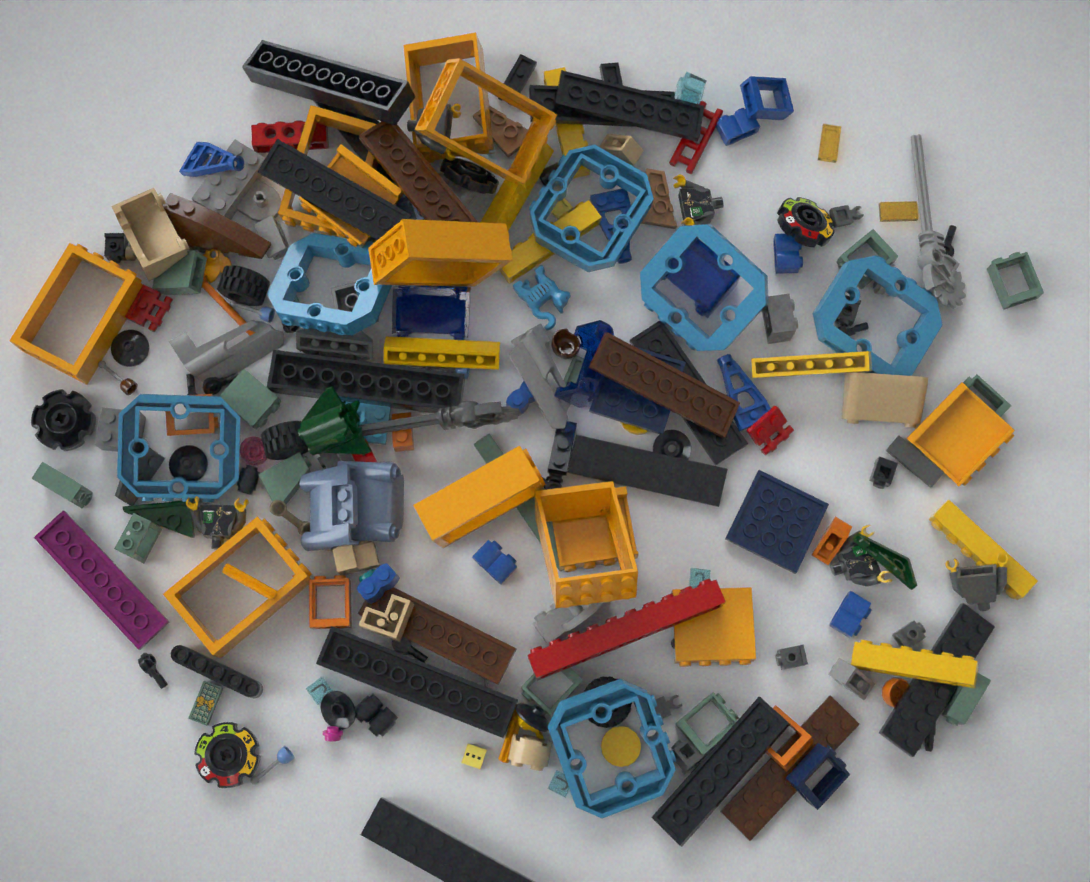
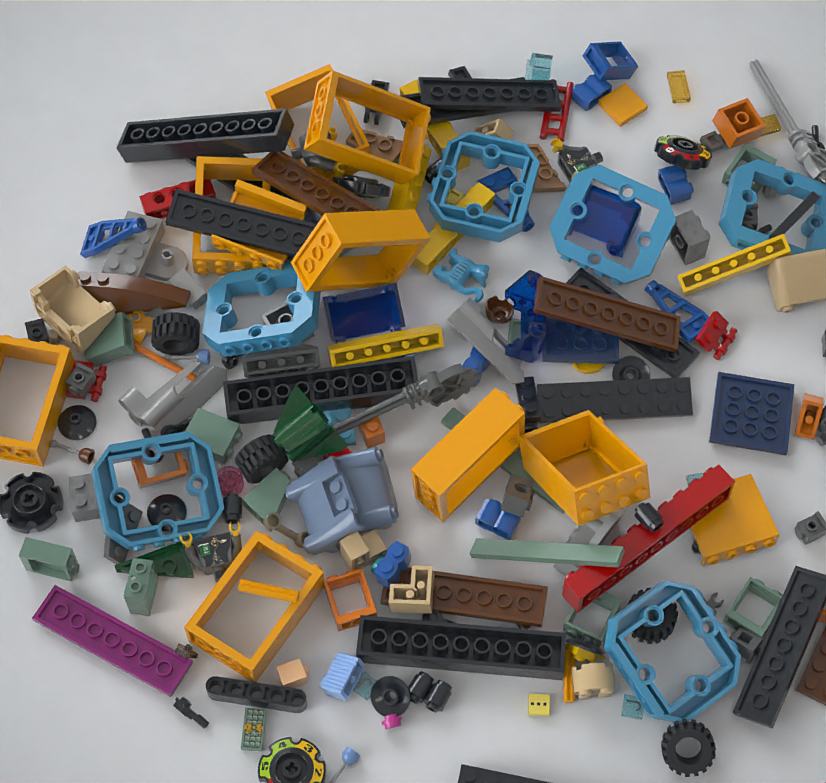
camera: 15 degrees left, 15 degrees down
yellow tile [601,726,641,767] -> none
none -> dark grey brick [66,362,97,397]
none -> clear smoke piece [174,643,198,660]
none -> light nougat brick [276,658,310,688]
none -> light blue brick [320,652,366,702]
none -> sand green tile [469,538,625,567]
none -> dark grey brick [500,474,535,517]
none -> light orange tile [598,83,648,127]
none -> black brick [634,502,664,533]
none -> black tyre [661,719,716,777]
none -> orange brick [712,98,766,149]
none -> black beam [770,191,820,238]

